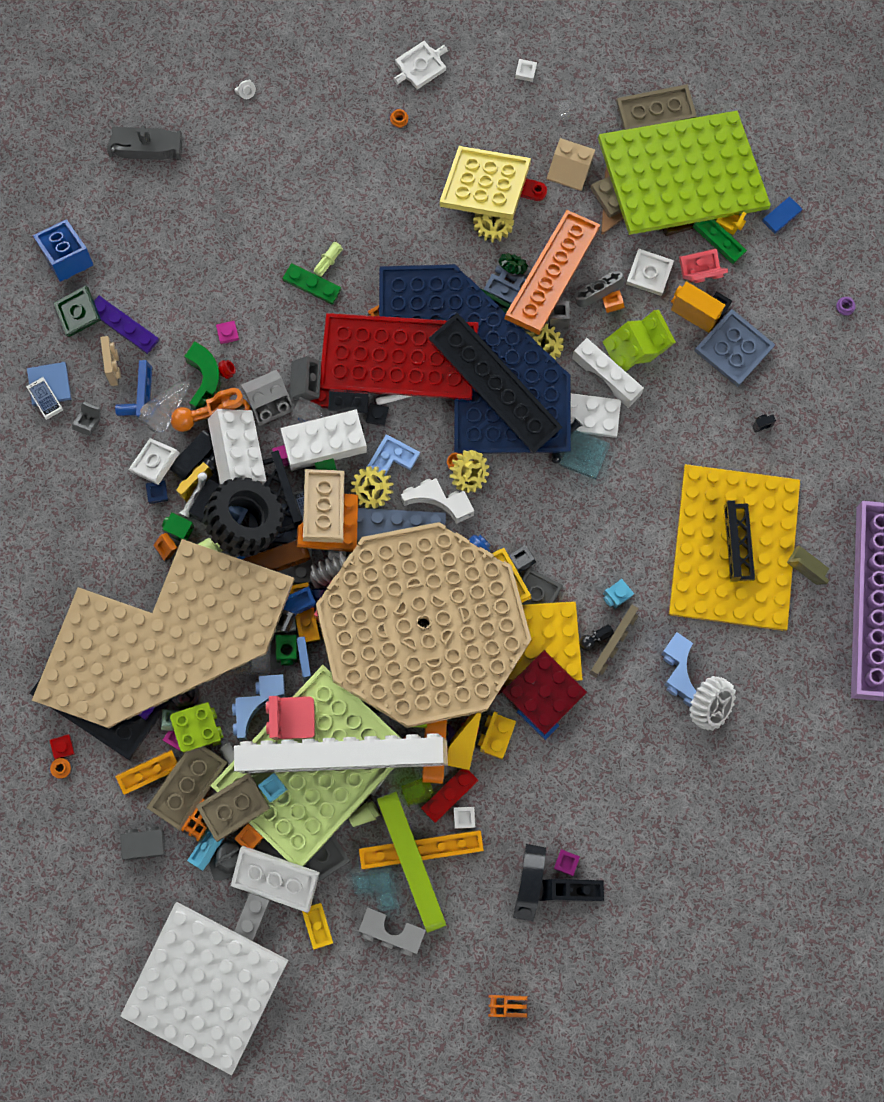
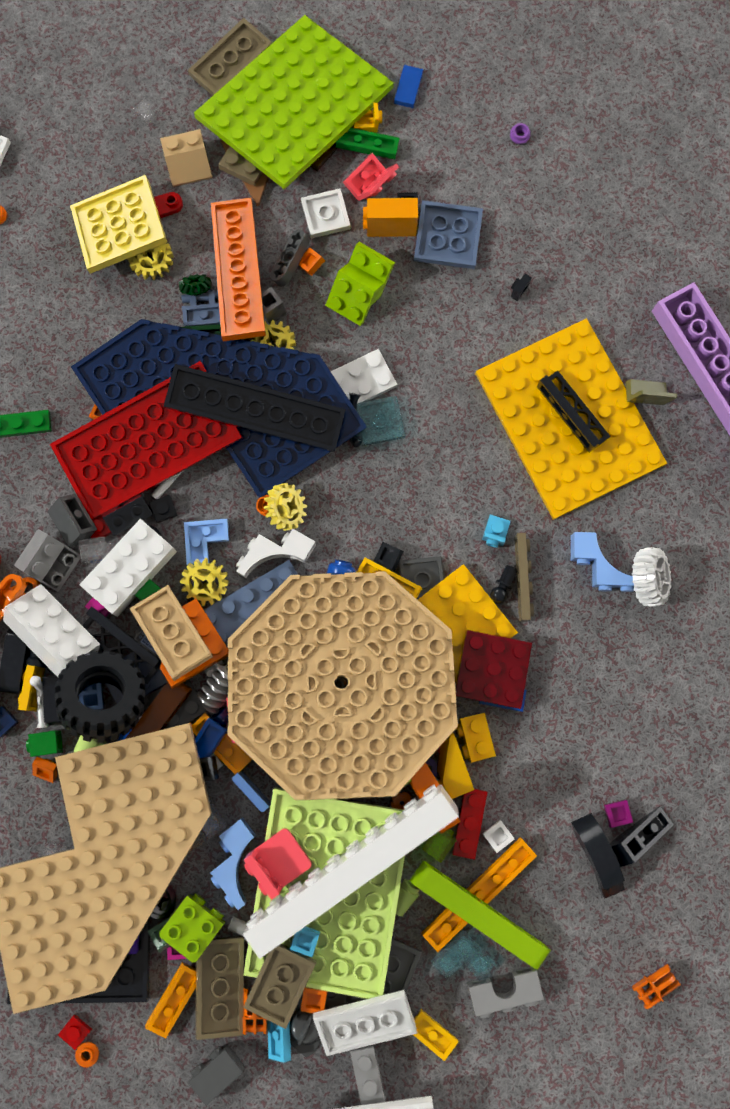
camera: 30 degrees left, 5 degrees up
green brick [276,635,297,666] -> none
yellowish green axle [314,242,343,277] -> none
white plate [515,59,537,82] -> none
white arch [572,338,644,408] -> none

